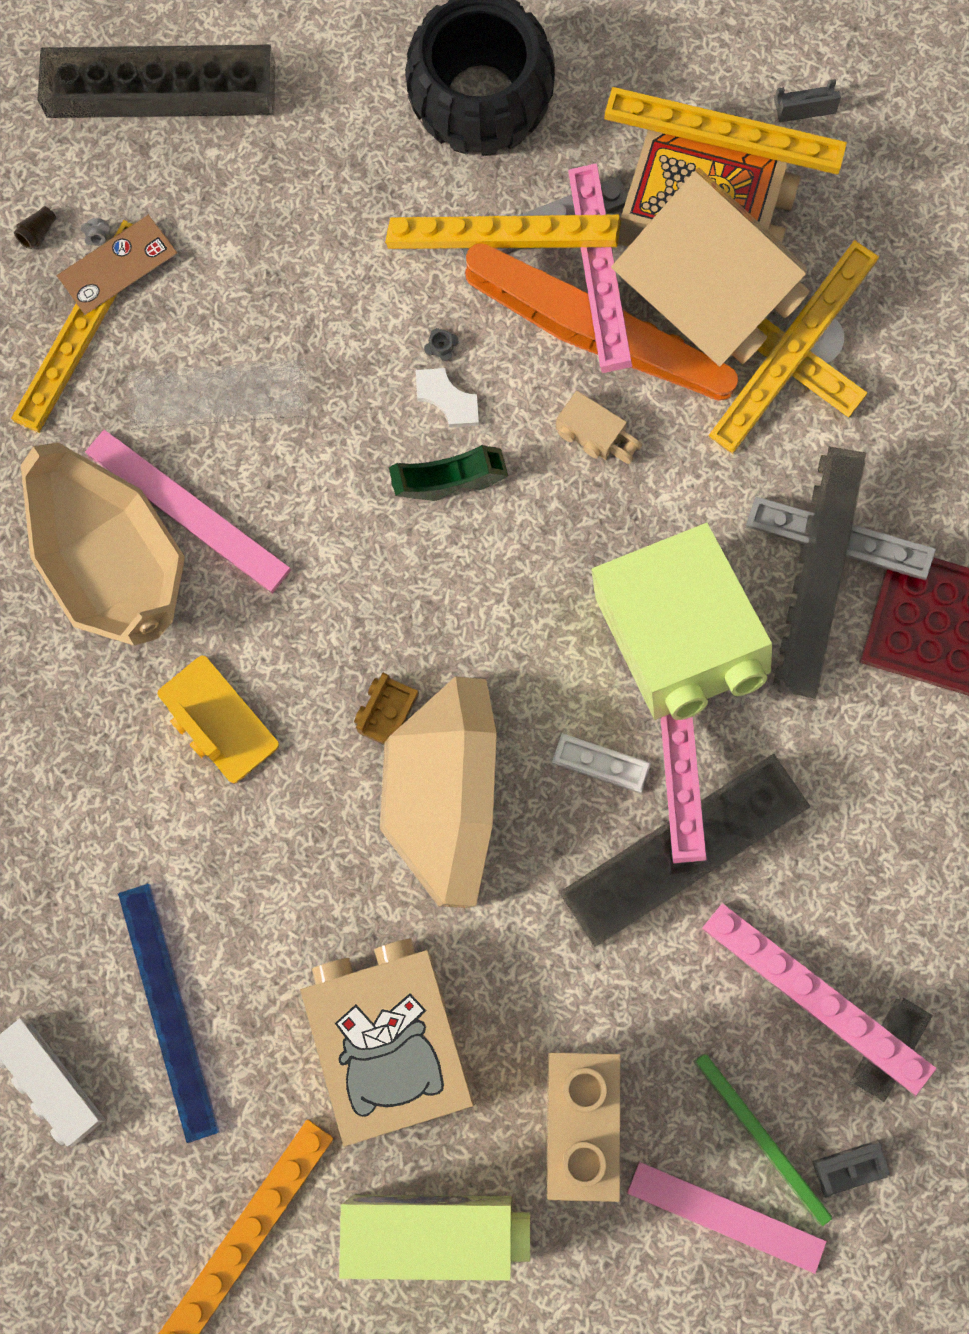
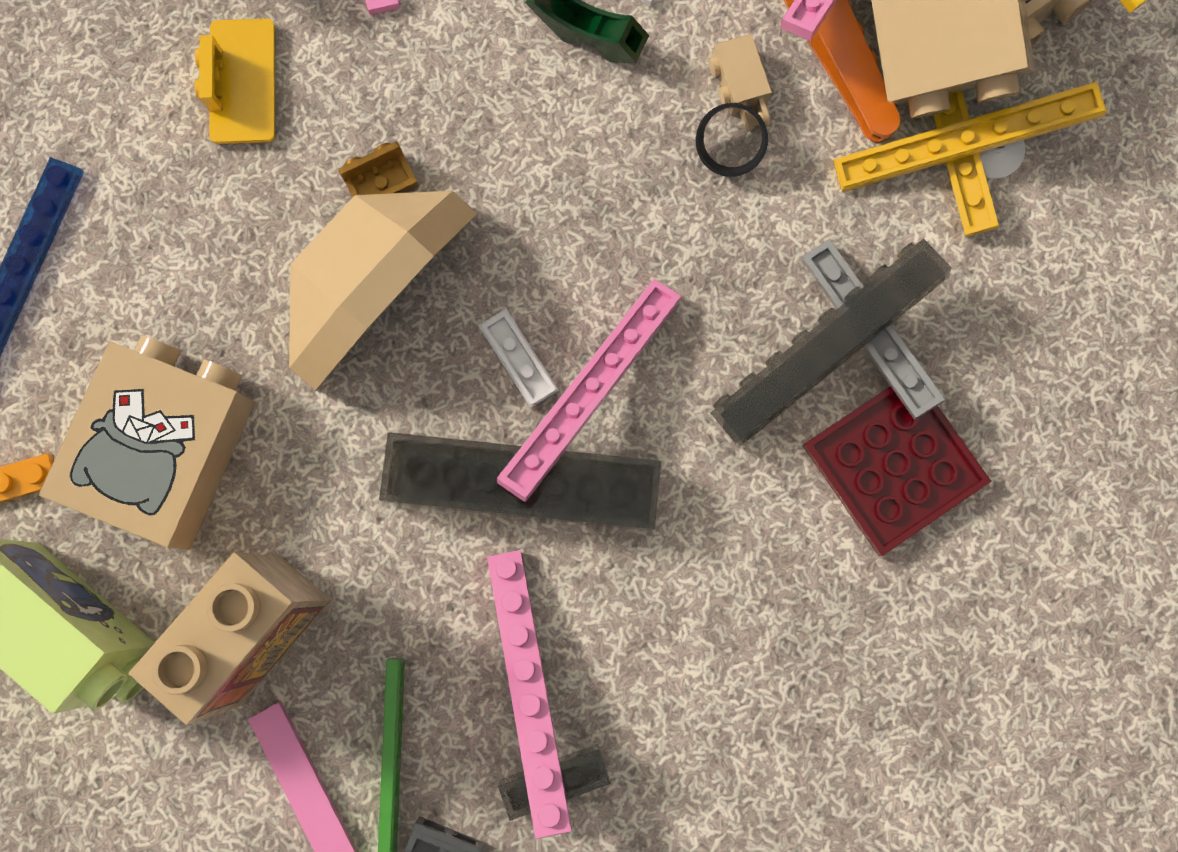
camera: 30 degrees right, 5 degrees up
yellowish green brick [591,523,772,720] -> none
none -> black tyre [695,103,768,177]

